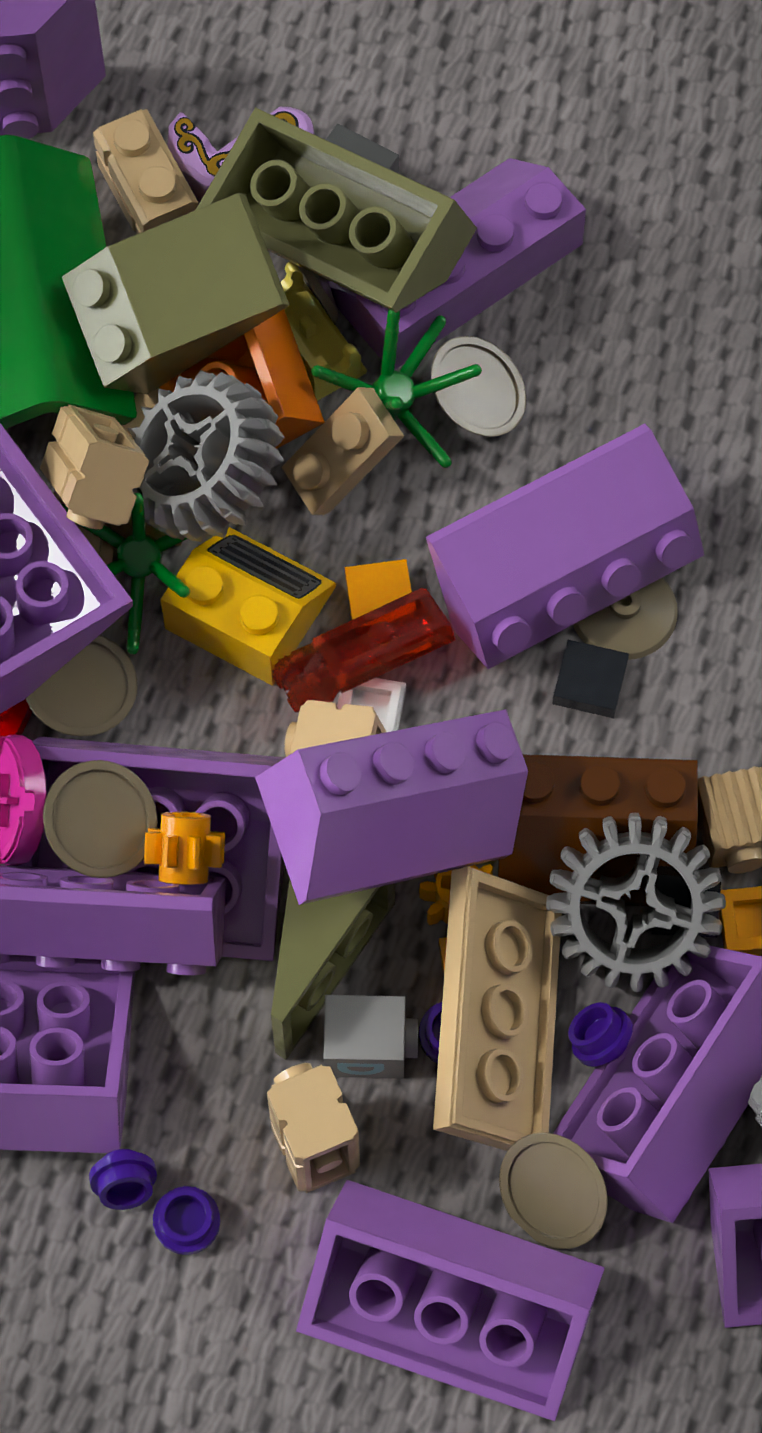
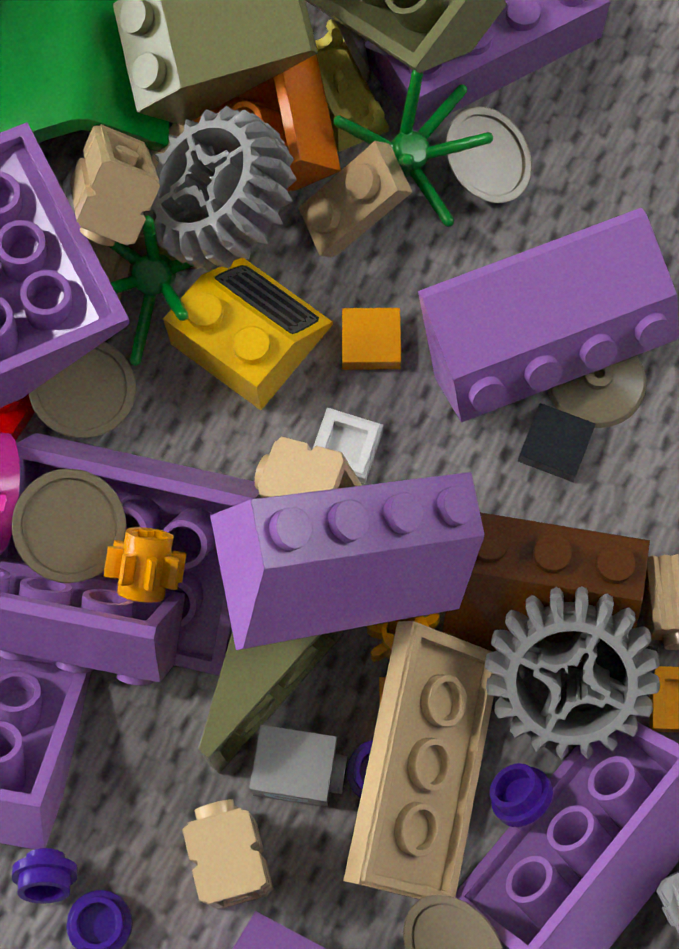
camera: 10 degrees right, 5 degrees up
clear red hinge [272,587,456,713] -> none

